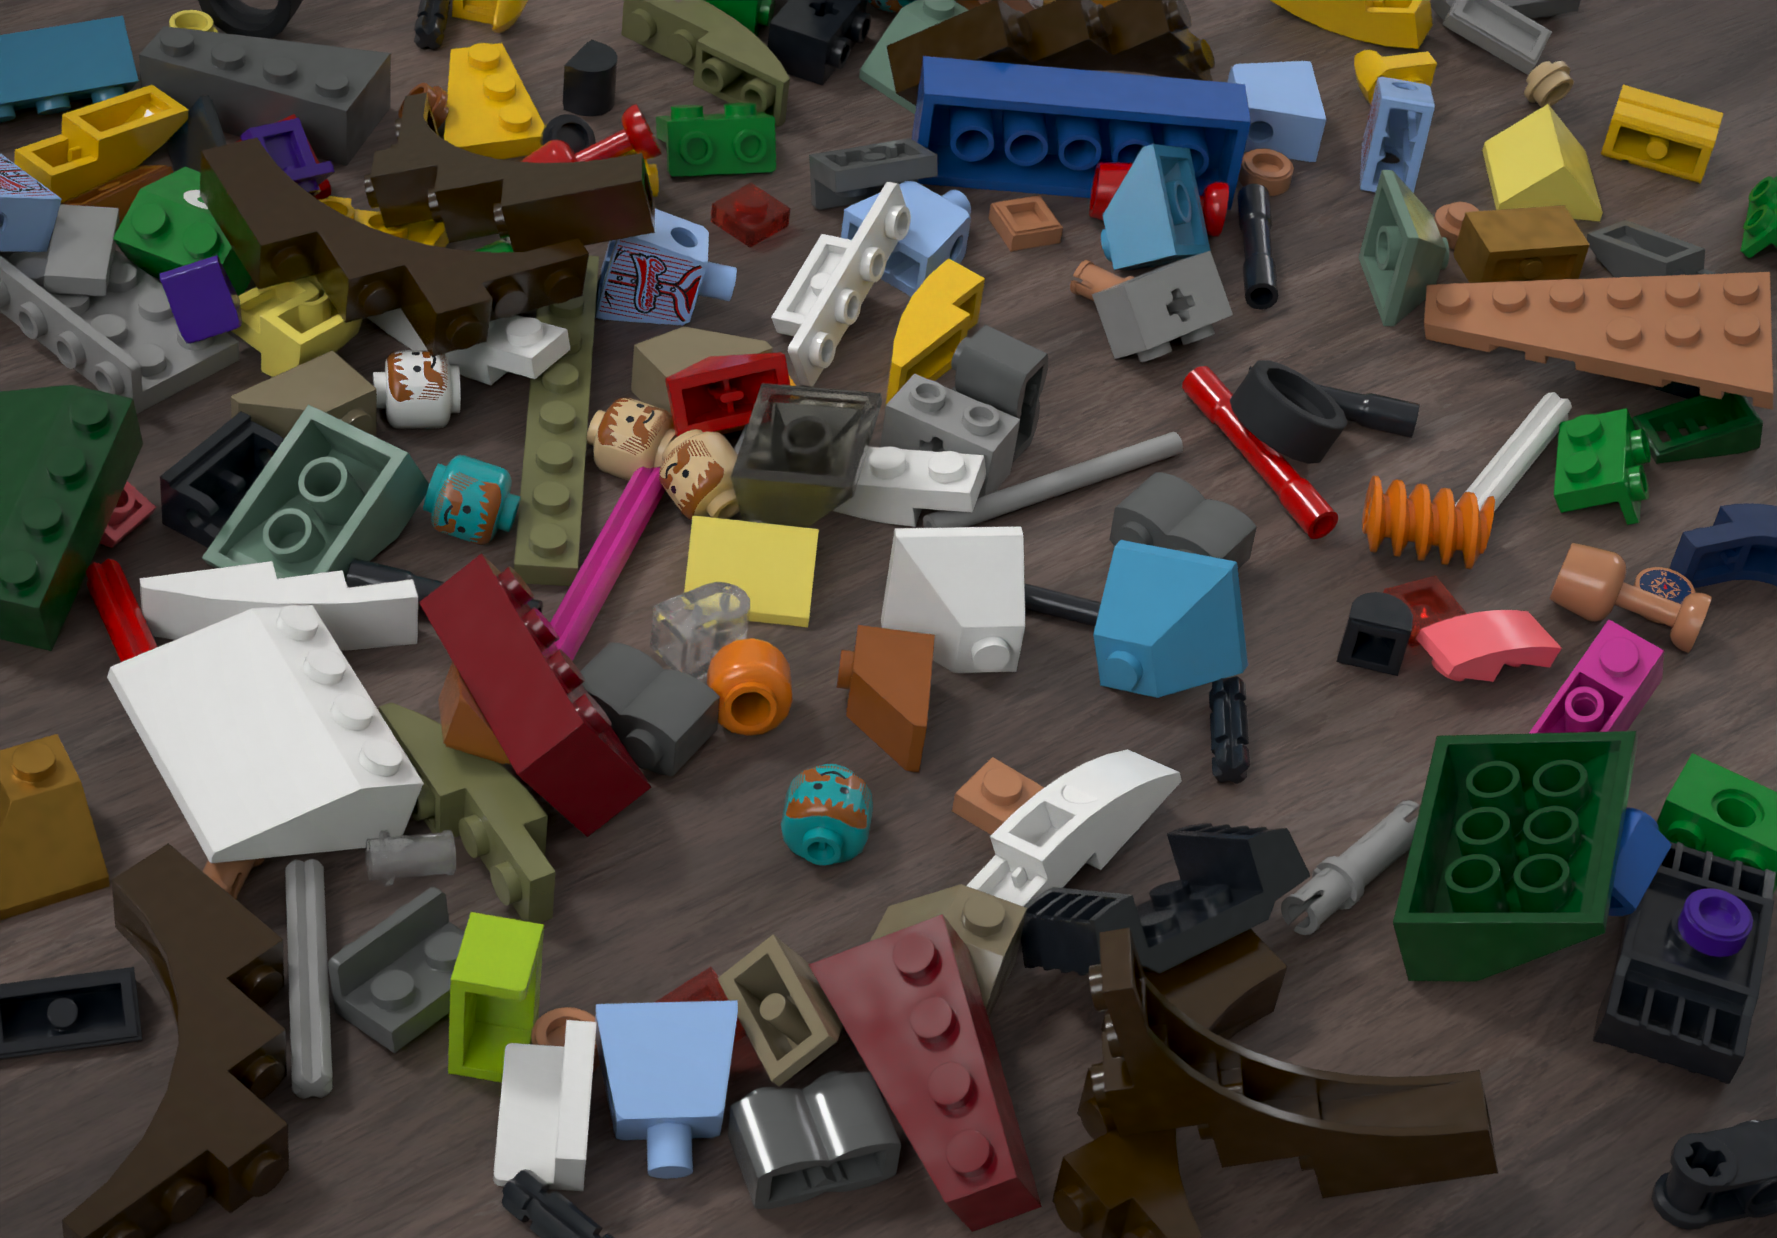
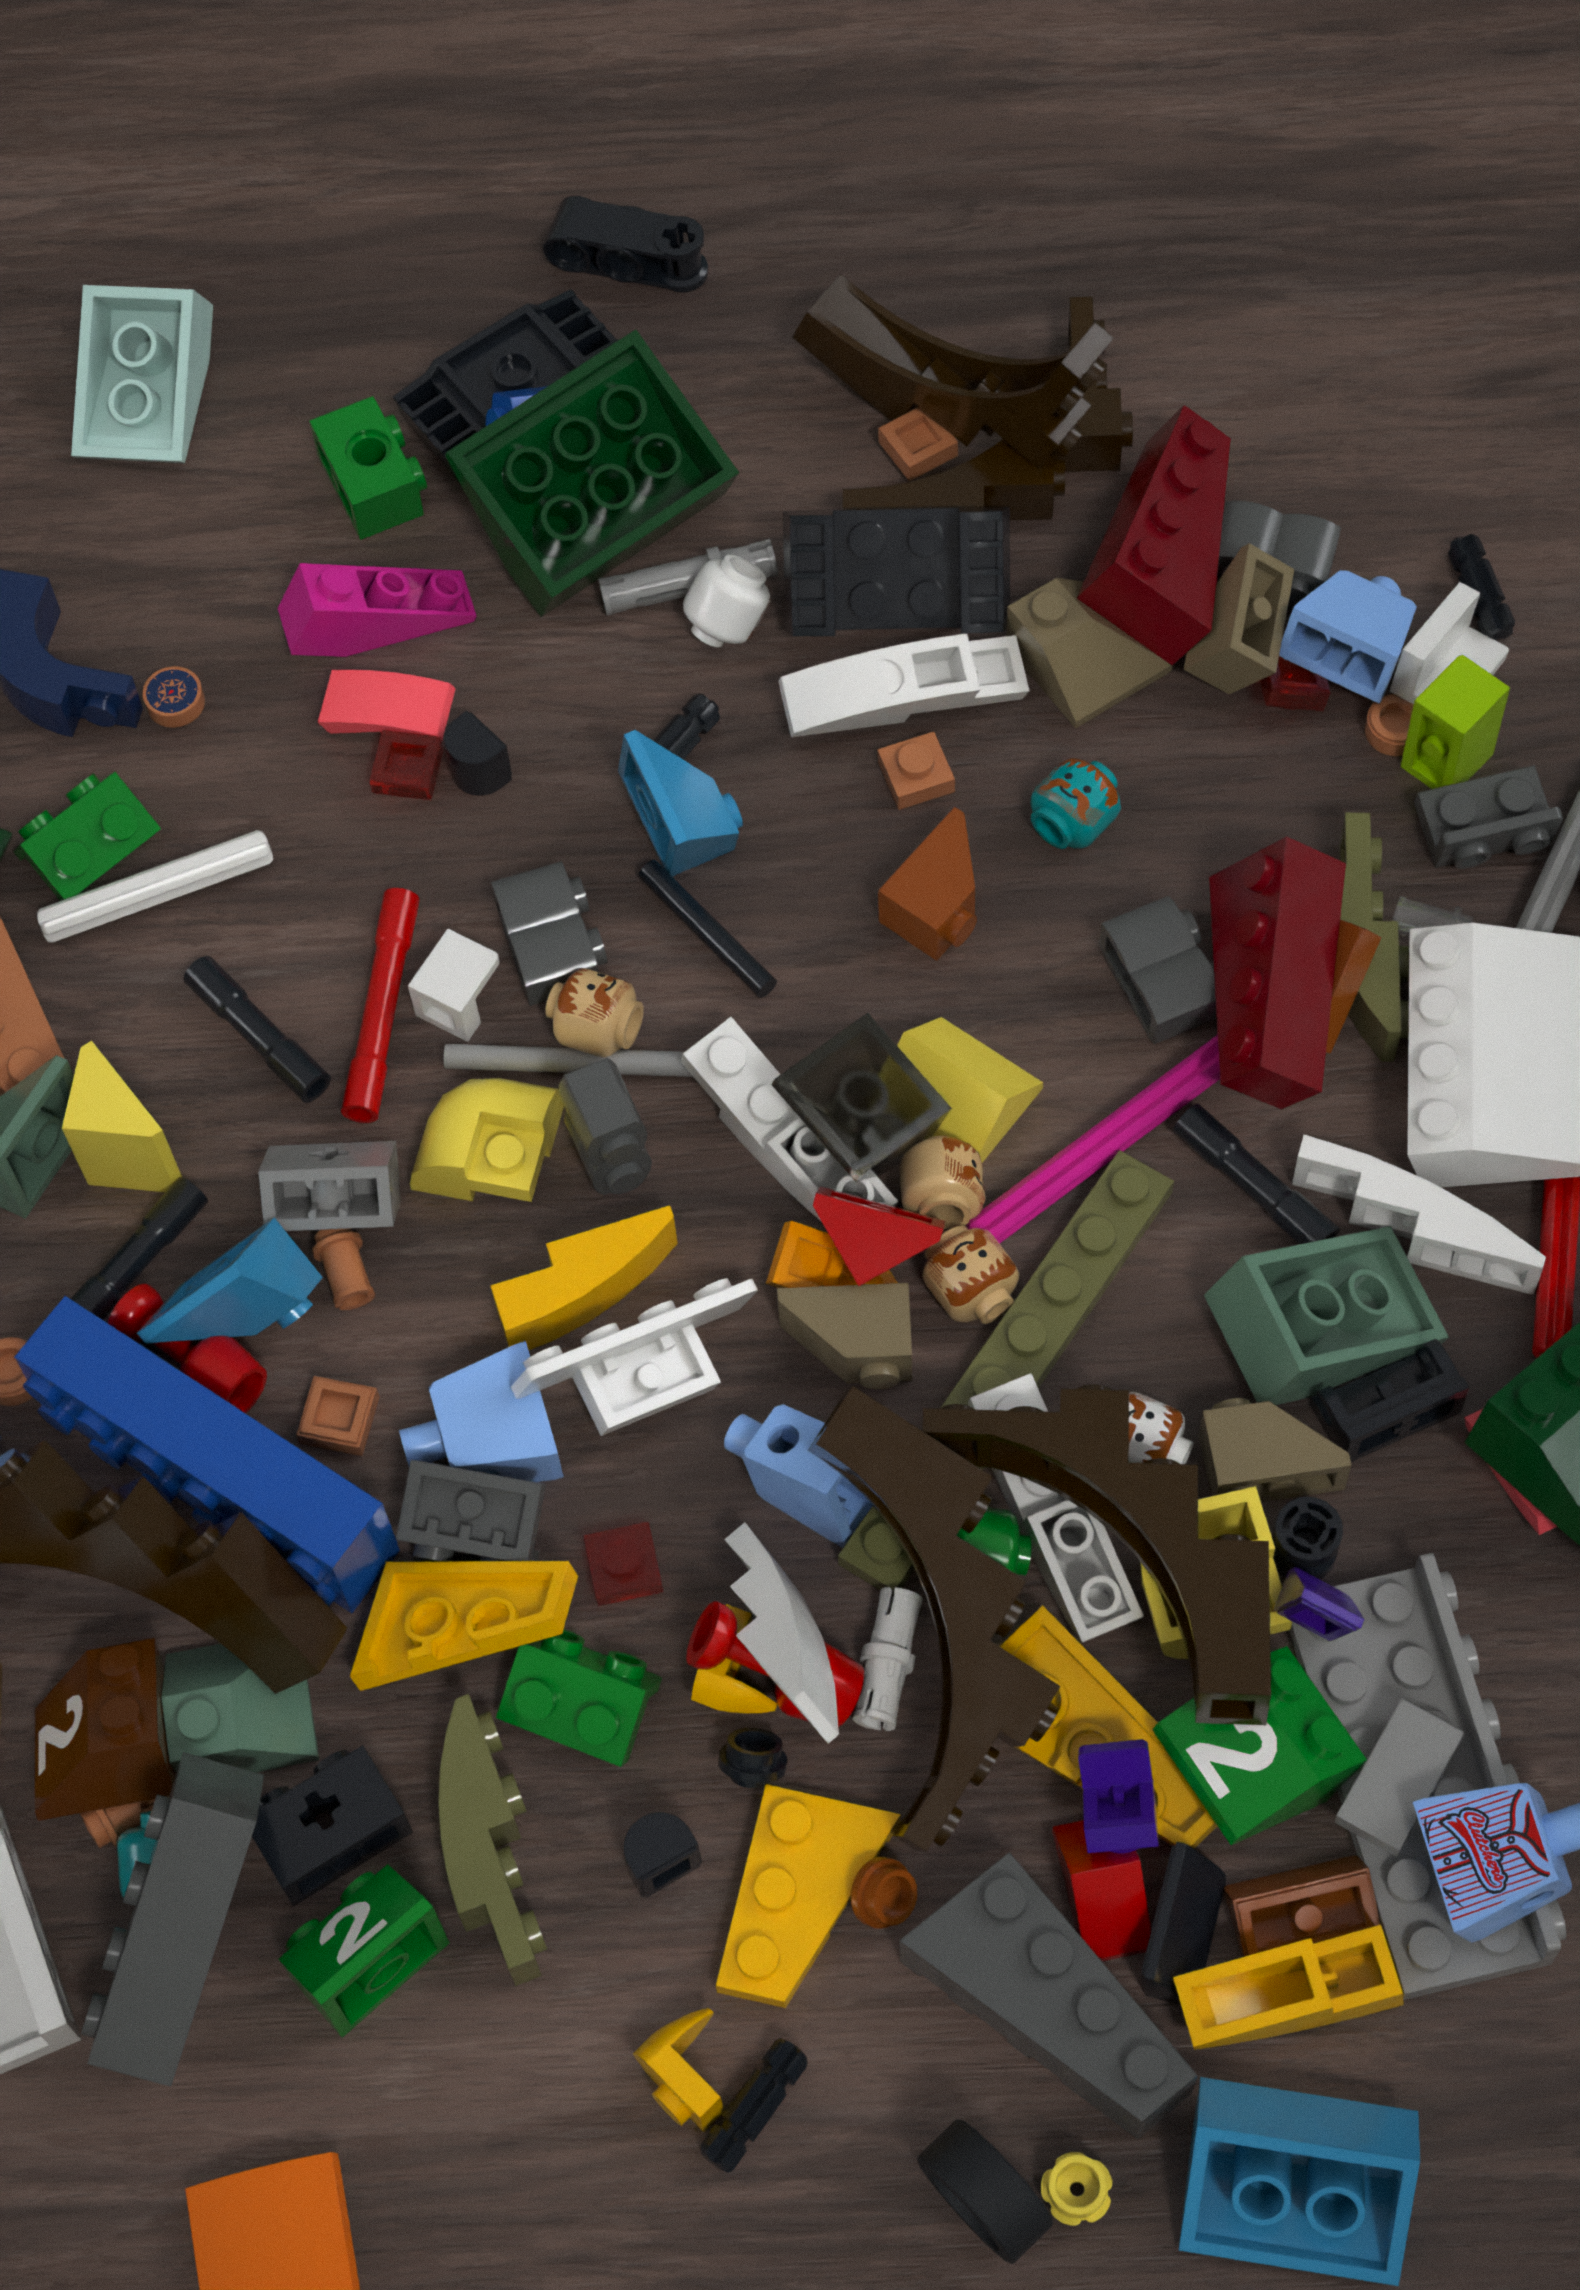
camera: 135 degrees left, 20 degrees up
teal head [423,455,521,545] -> none
clear leg [650,582,750,680] -> none
orange head [707,638,793,736] -> none
light grey brick [880,374,1020,497] -> none
white slope [881,527,1025,673] -> none
black tyre [1230,360,1347,464] -> none
orange piece [1362,475,1495,570] -> none
nougat piece [1549,543,1712,653] -> none
dark purple tile [1678,888,1753,957] -> none
none -> light yellow slope [62,1040,182,1193]
none -> yellow wing [350,1561,578,1691]
none -> white panel [408,929,500,1042]
none -> light yellow brick [410,1078,564,1202]
none -> tan head [546,968,644,1058]
none -> white head [683,555,771,647]
none -> white slope [724,1522,839,1744]
none -> black wheel [1272,1497,1343,1580]

